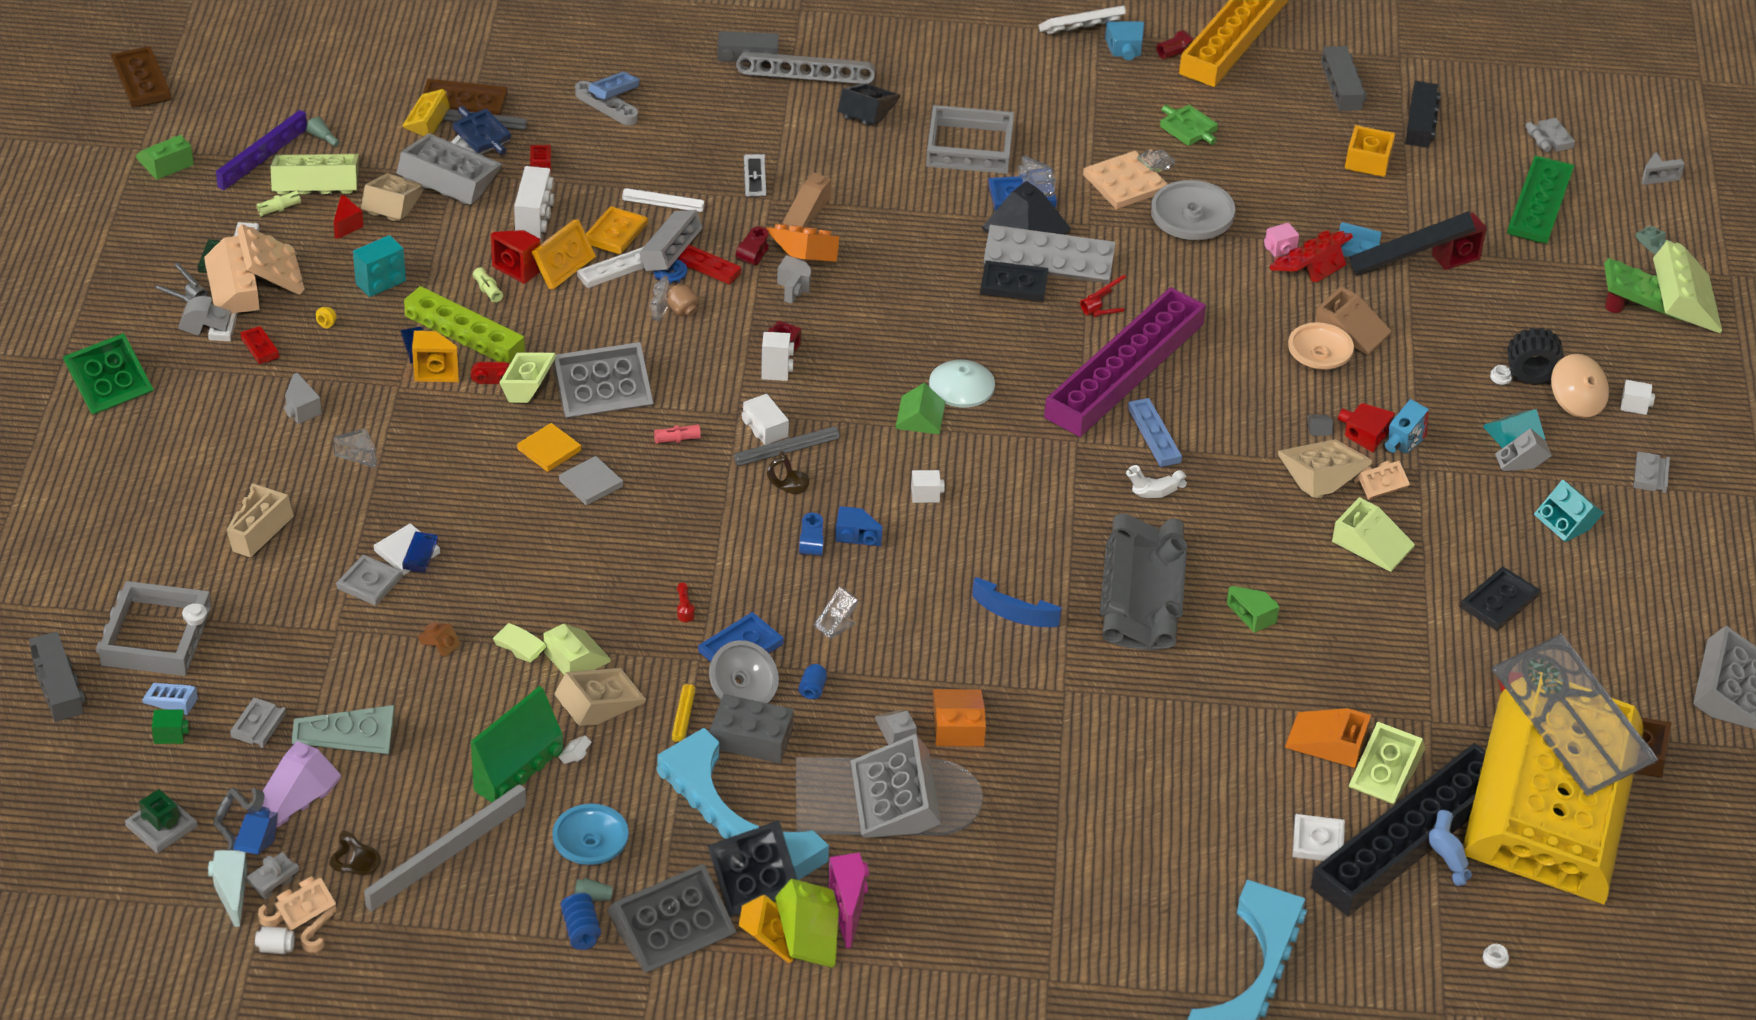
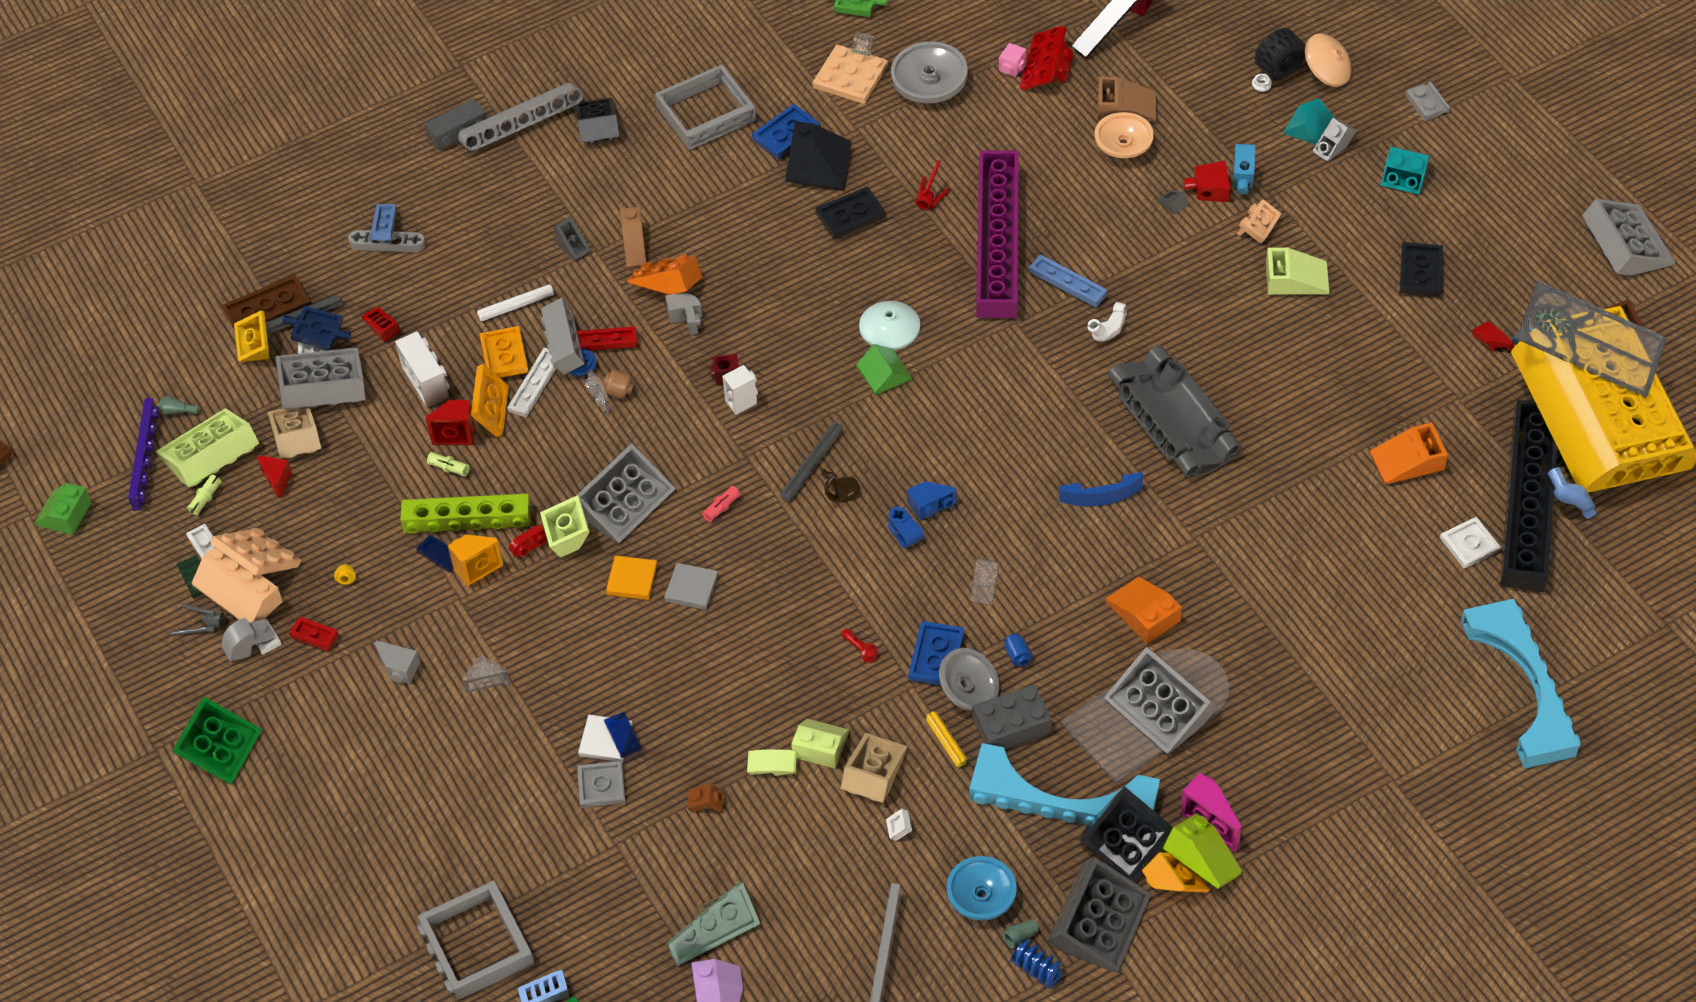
camera: 30 degrees left, 10 degrees up
white plate [182,603,207,626] -> none
tan wedge [227,483,294,557] -> none
light grey plate [231,697,286,748] -> none
teal brick [353,235,406,297] -> none
green slope [471,686,563,803] -> none
dark red piece [735,226,769,266] -> none
white brick [742,394,789,445] -> none
light grey slope [875,710,917,745] -> none
white brick [911,470,944,503] -> none
light grey plate [983,225,1115,284] -> none
clear slope [1018,156,1056,197] -> none
bright green slope [1226,586,1279,633] -> none
tan slope [1278,439,1372,498] -> none
dark azure bracket [1339,222,1382,257] -> none
yellowish green slope [1349,722,1425,805] -> none
white plate [1483,944,1509,968] -> none
white brick [1620,380,1655,415] -> none

